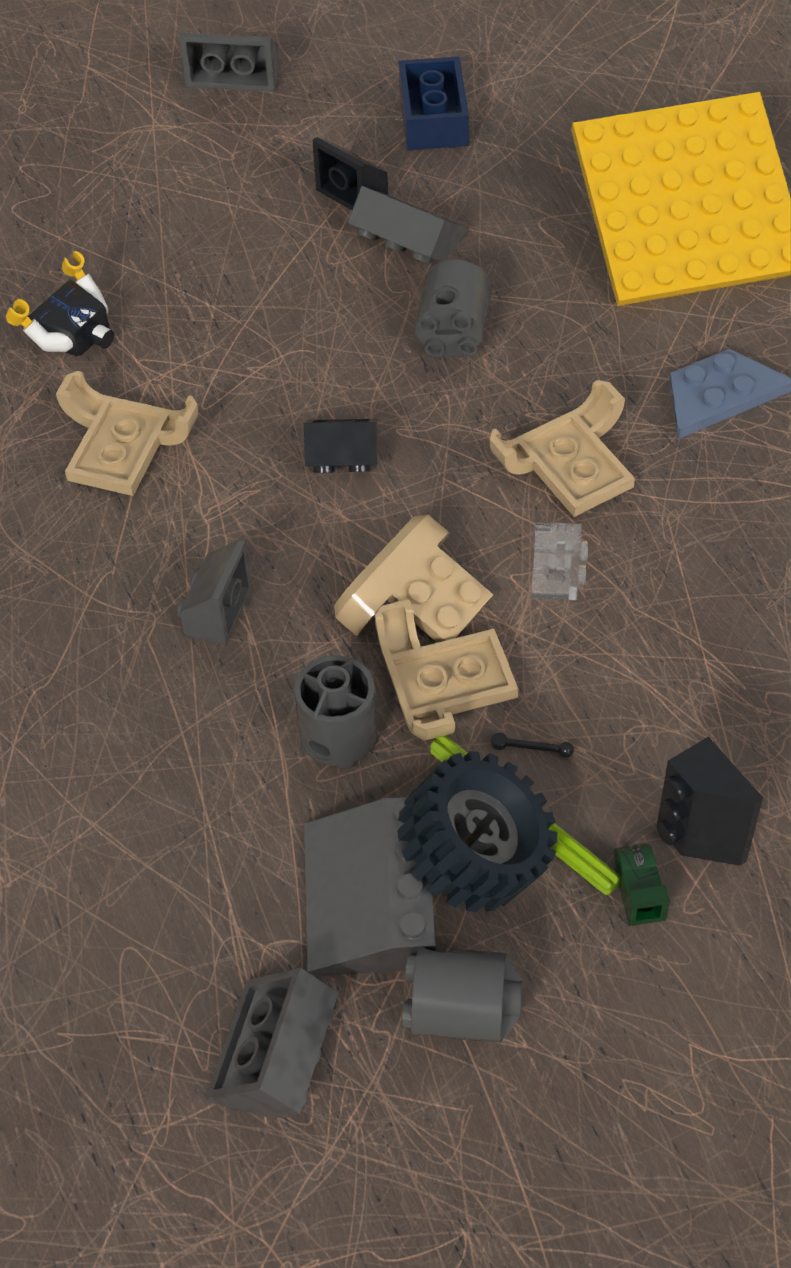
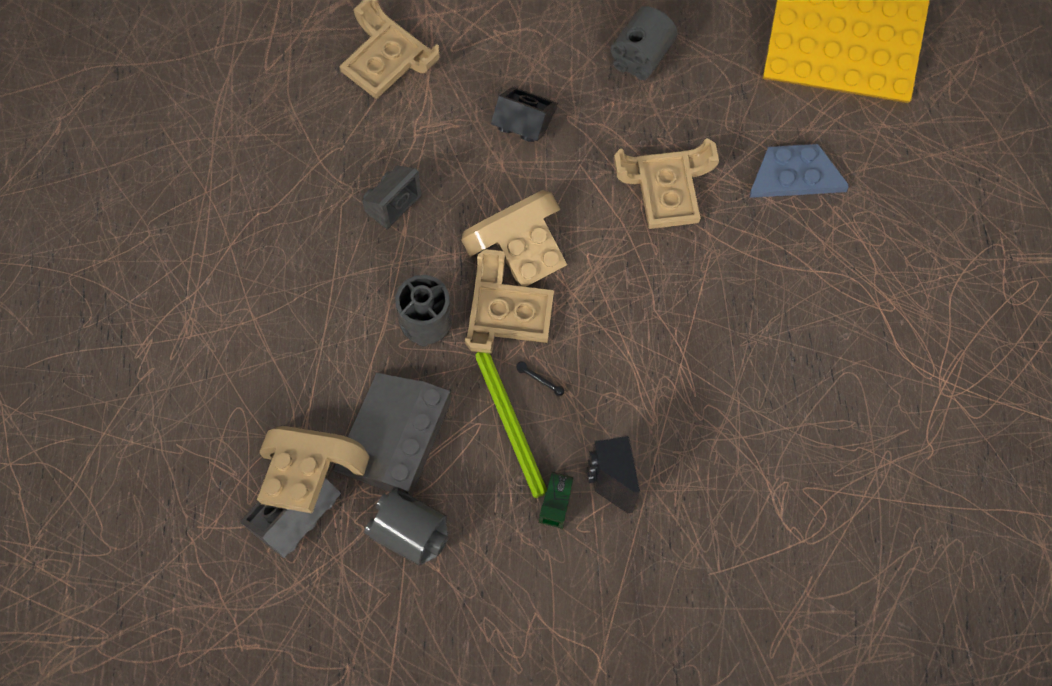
camera: 20 degrees right, 15 degrees up
black wheel [398,751,557,912] -> none
clear brick [532,522,588,600] -> none
none -> tan piece [257,426,370,513]

